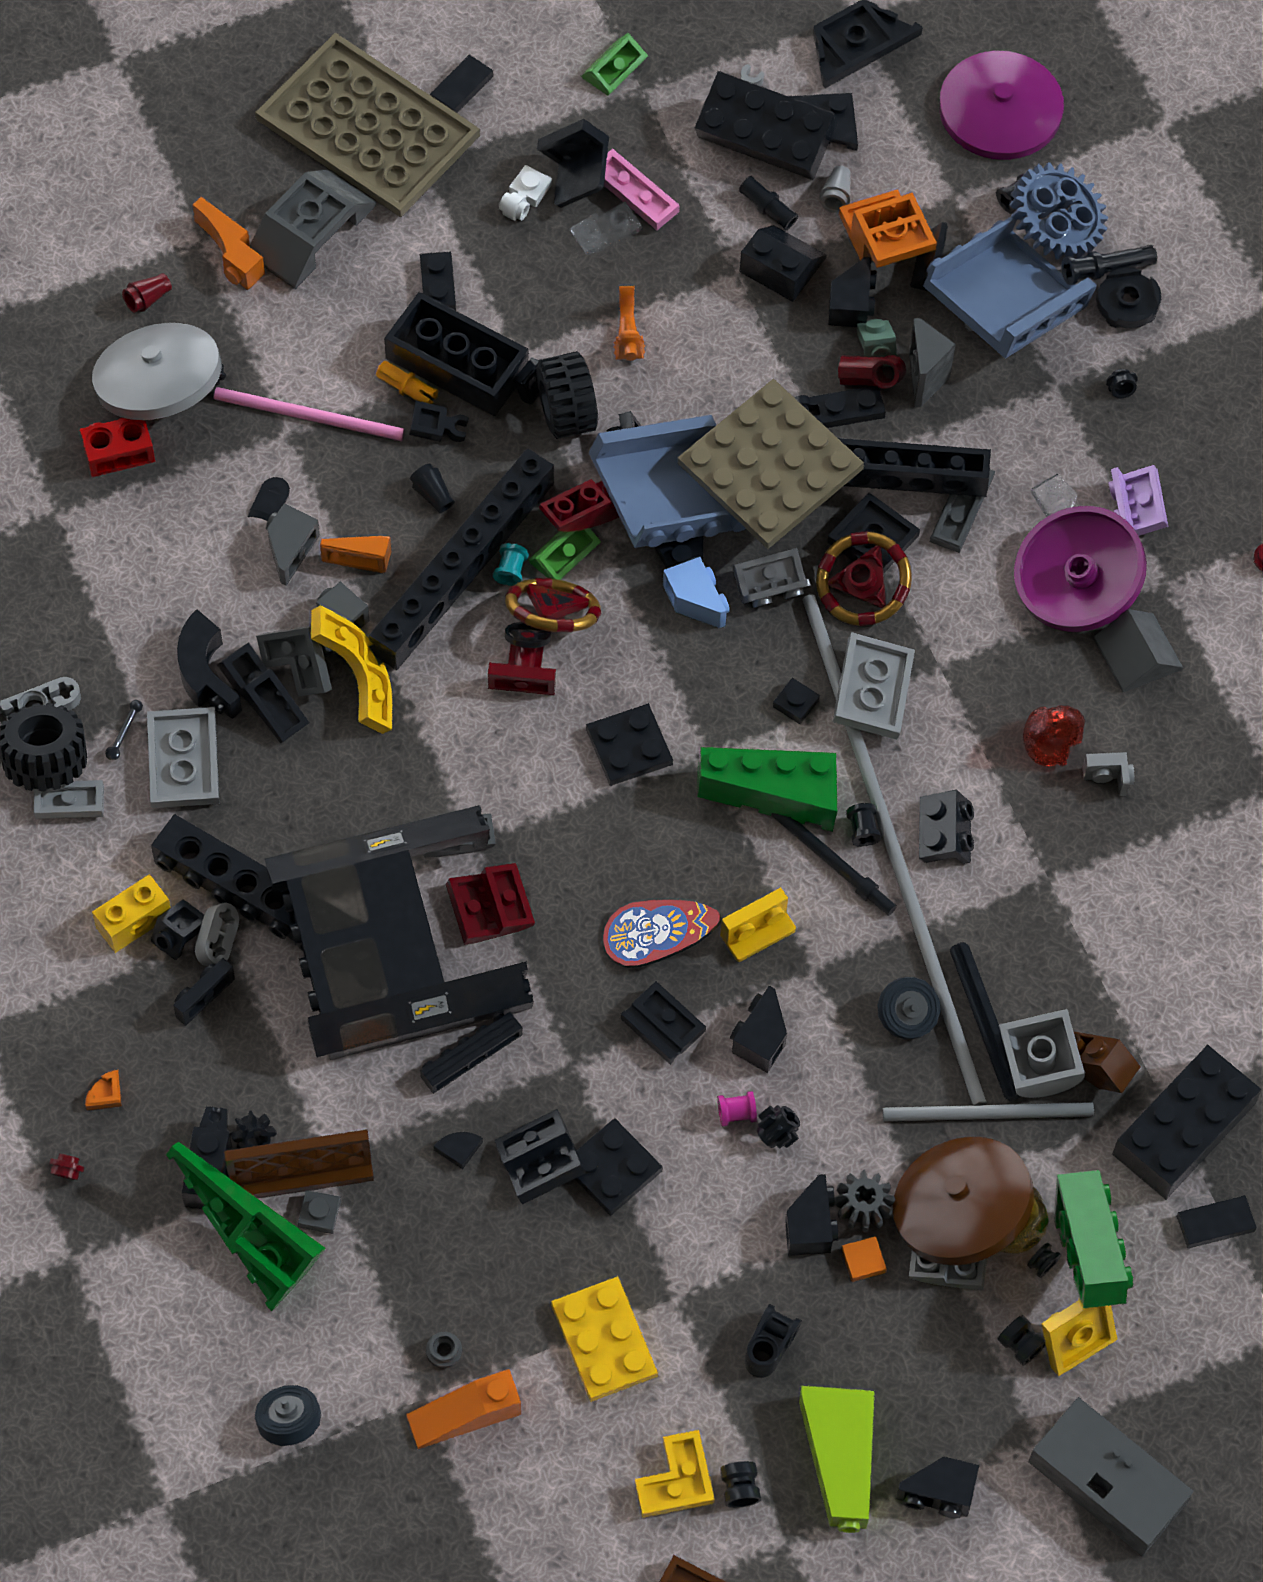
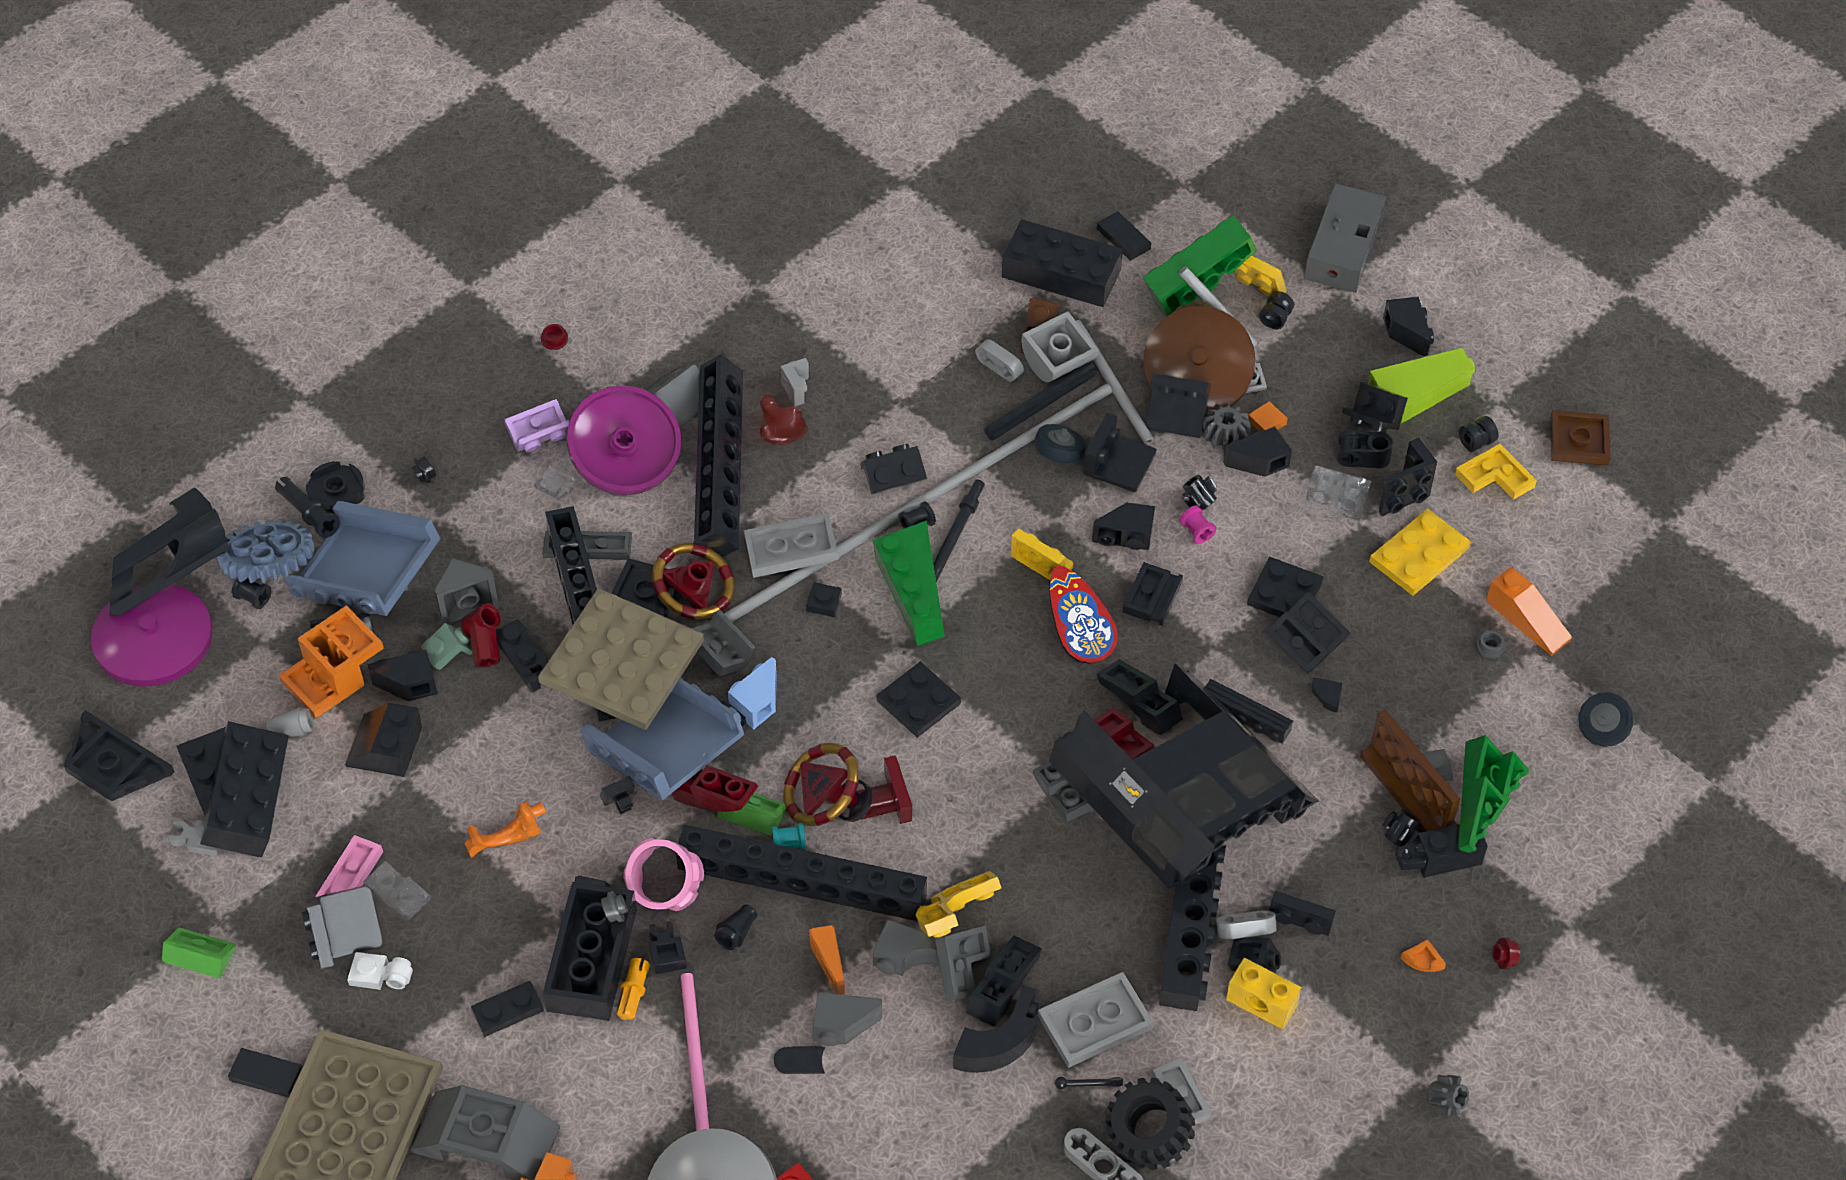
camera: 110 degrees left, 10 degrees down
black tyre [536,351,598,439] -> none
black pin [739,176,799,231] -> none
none -> black panel [109,488,229,617]
none -> dark grey plate [601,891,628,923]
none -> bright pink piece [623,838,704,911]
none -> black brick [694,354,743,558]
none -> light grey beam [975,339,1024,382]
none -> black bracket [1083,413,1157,492]
none -> black slope [1097,659,1183,735]
none -> black bracket [1146,373,1211,438]
none -> light grey bar [1178,266,1258,347]
none -> clear brick [1304,466,1371,523]
none -> black bracket [1342,382,1408,433]
none -> black bracket [1379,438,1437,516]

